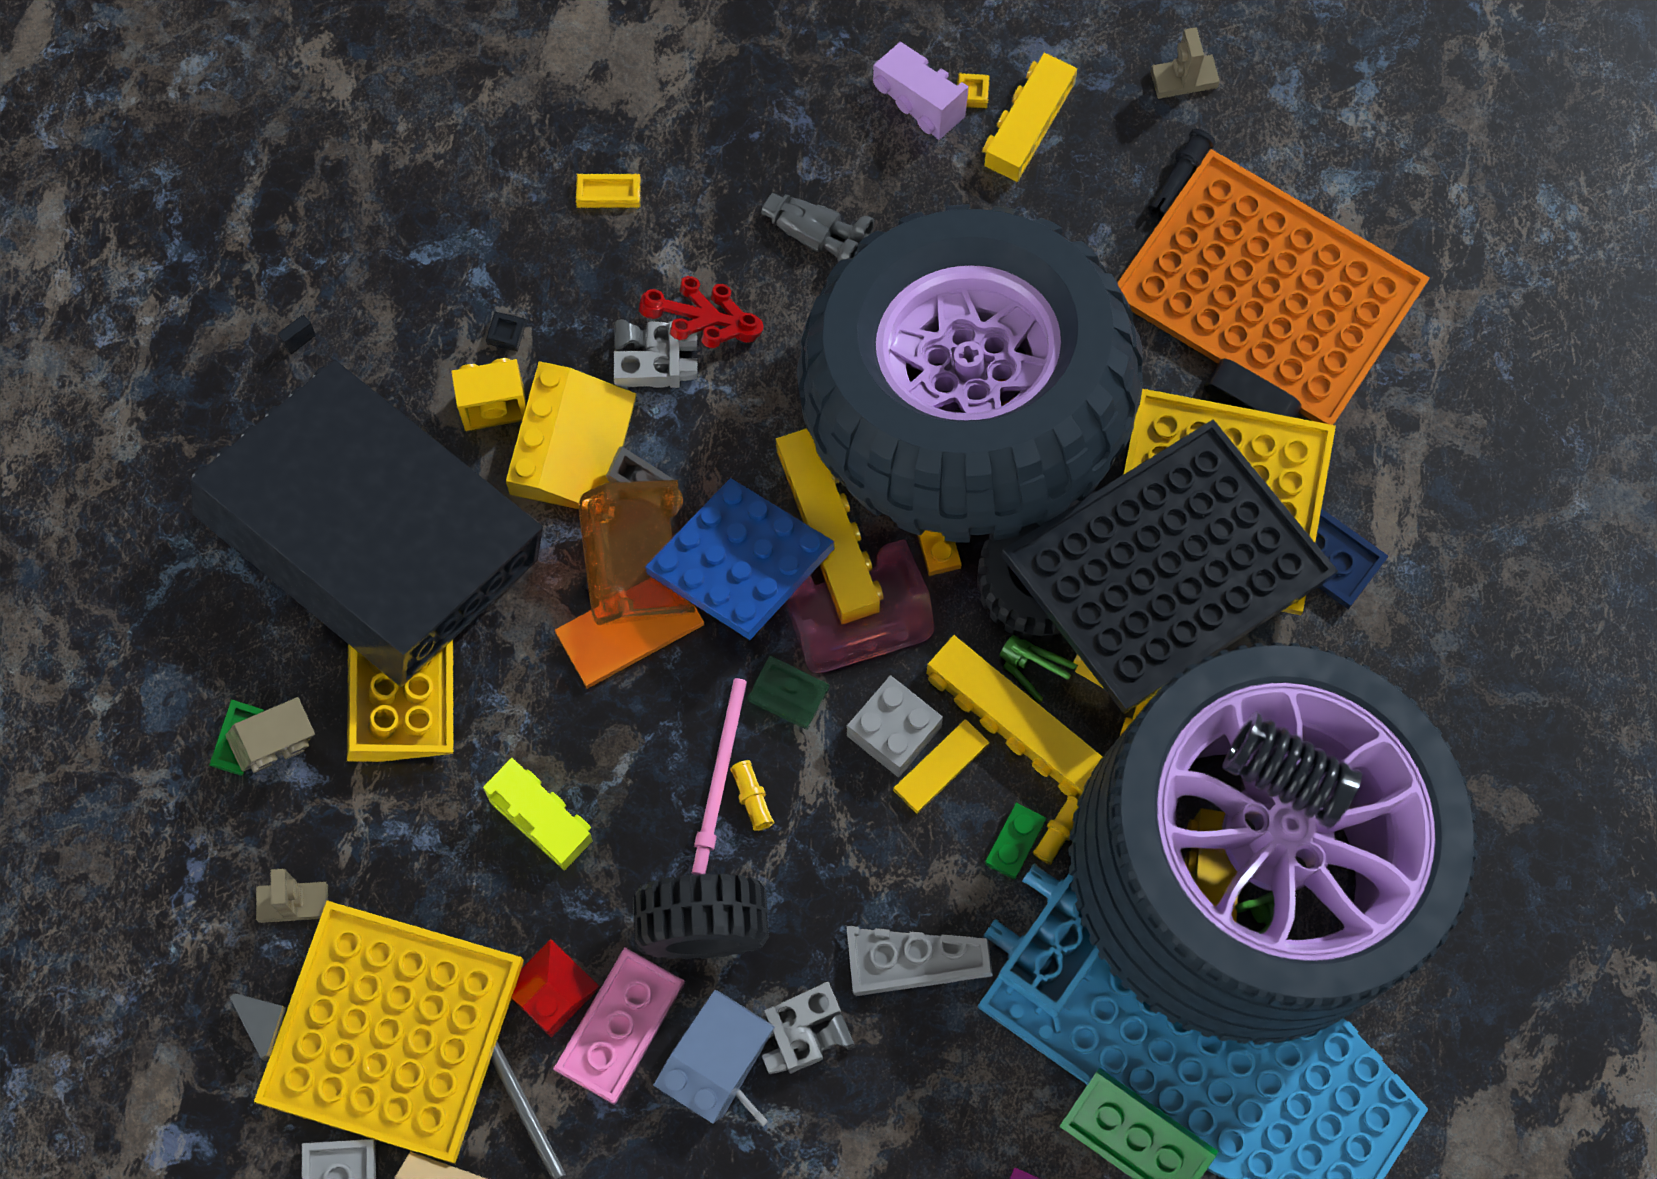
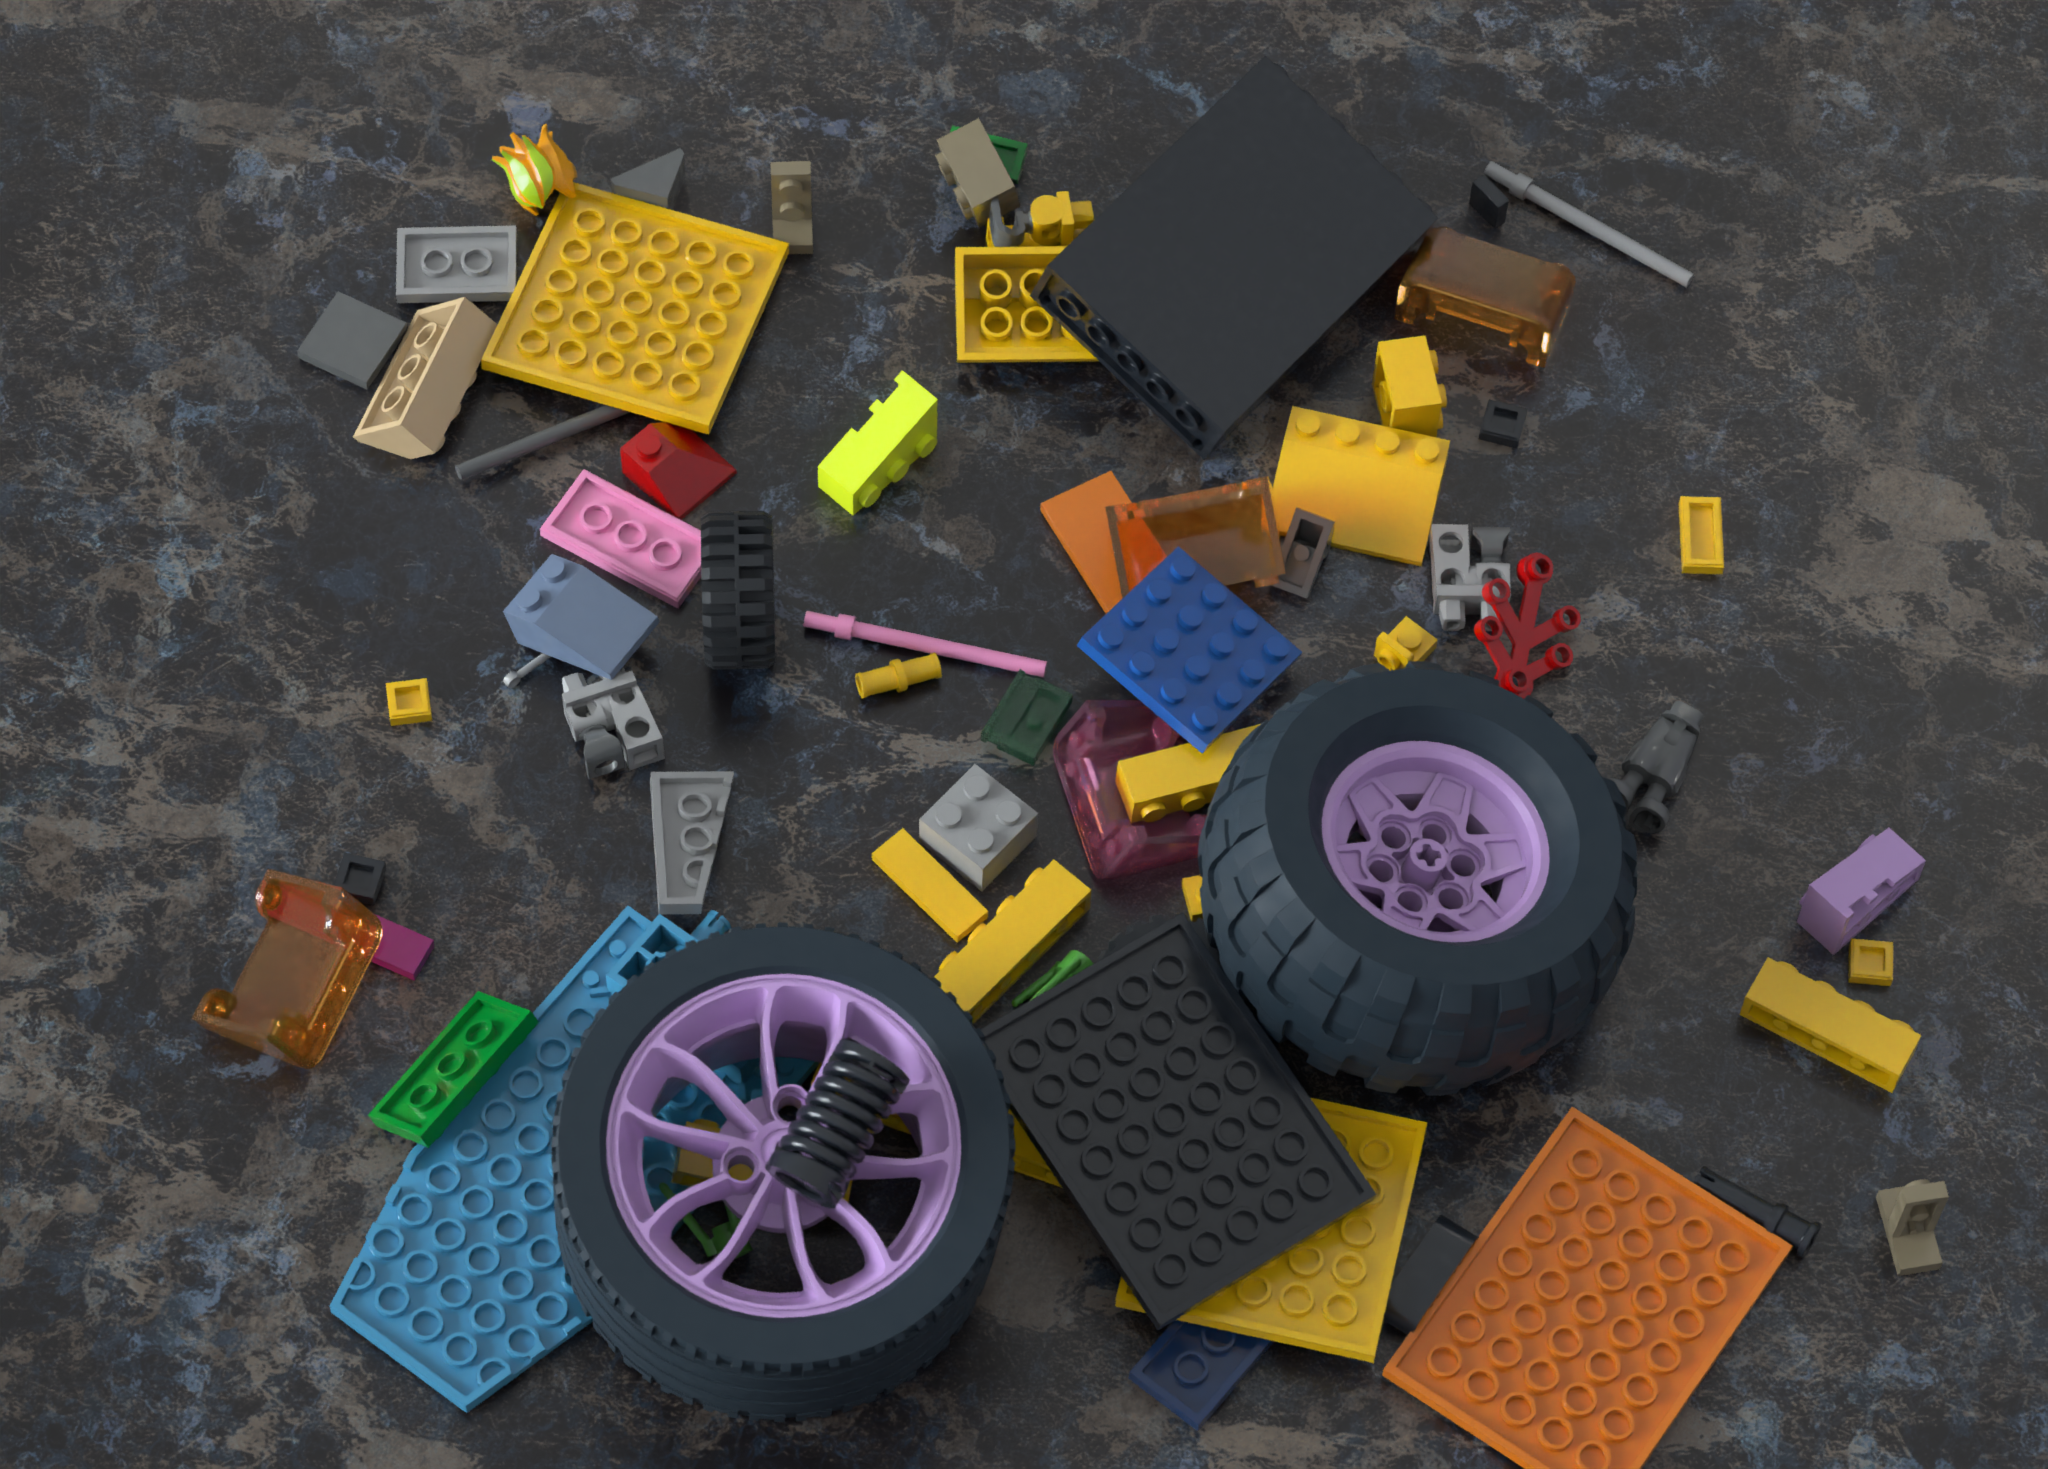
camera: 90 degrees right, 10 degrees down
none -> light orange hair [492,124,578,216]
none -> yellow hips [986,191,1094,247]
none -> yellow bracket [1374,616,1438,671]
none -> clear orange windscreen [1394,226,1576,368]
none -> light grey bar [1484,161,1694,288]

